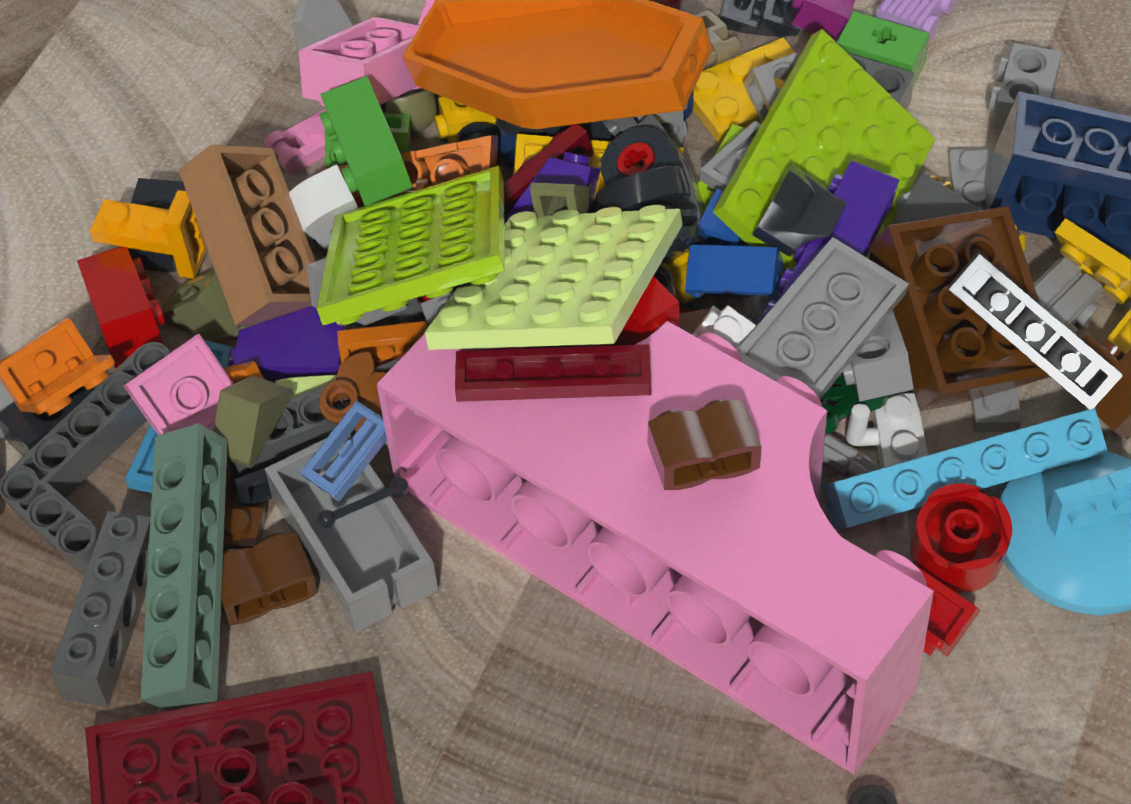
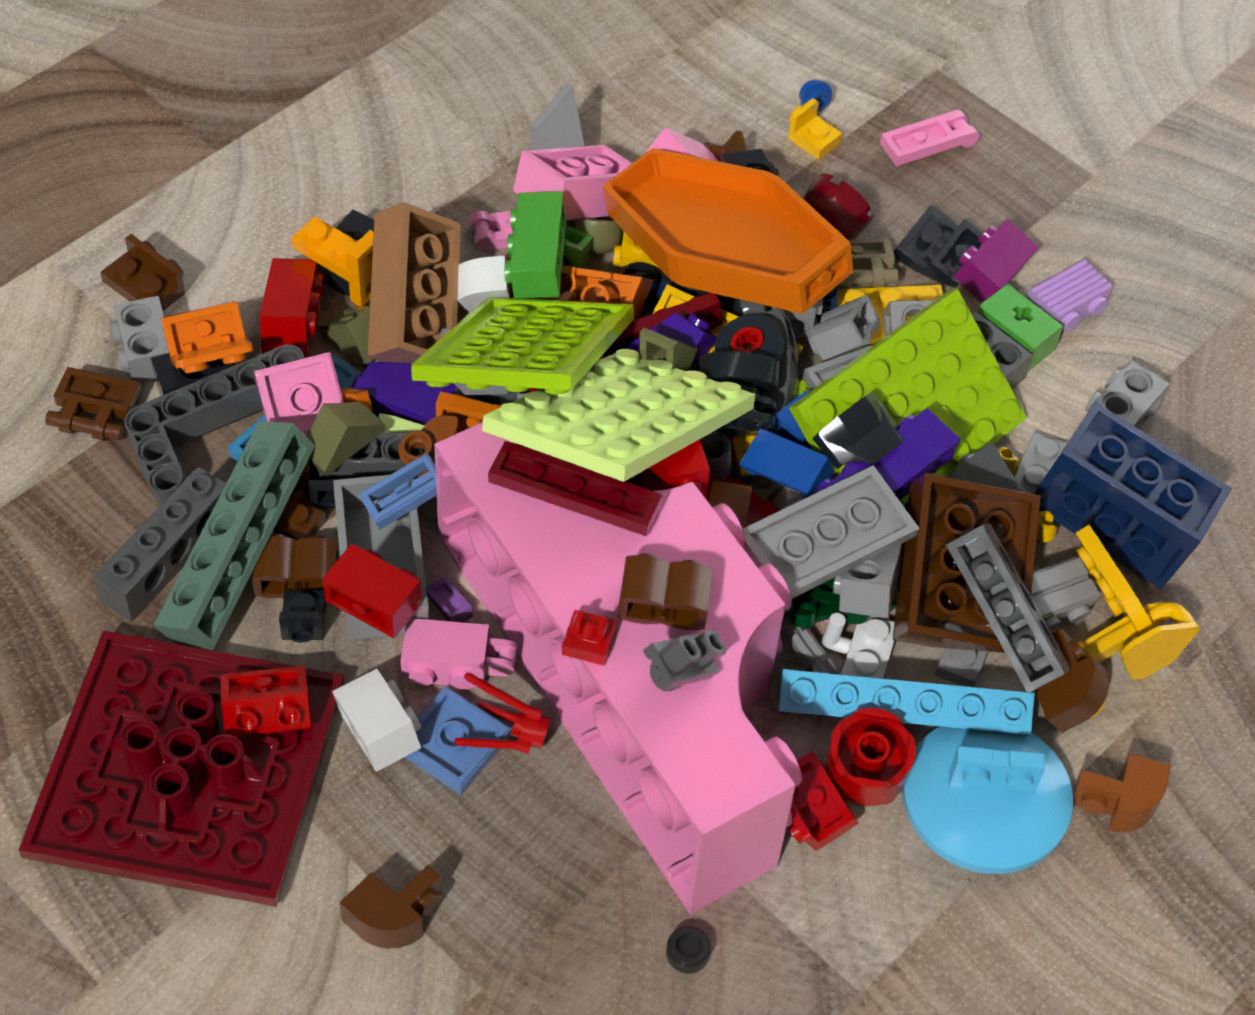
camera: 15 degrees right, 0 degrees up
black hinge [317,477,408,528] -> none
white brick [692,305,757,350] -> none
none -> red bracket [221,665,311,736]
none -> black bracket [279,590,326,643]
none -> red brick [322,543,422,639]
none -> white brick [332,669,421,772]
none -> bright pink brick [401,618,517,689]
none -> medium blue tile [404,686,512,795]
none -> medium lavender piece [426,577,473,622]
none -> red plant [454,673,551,754]
none -> red tile [562,609,617,666]
none -> dark grey hips [643,630,727,691]
none -> light grey brick [809,295,880,361]

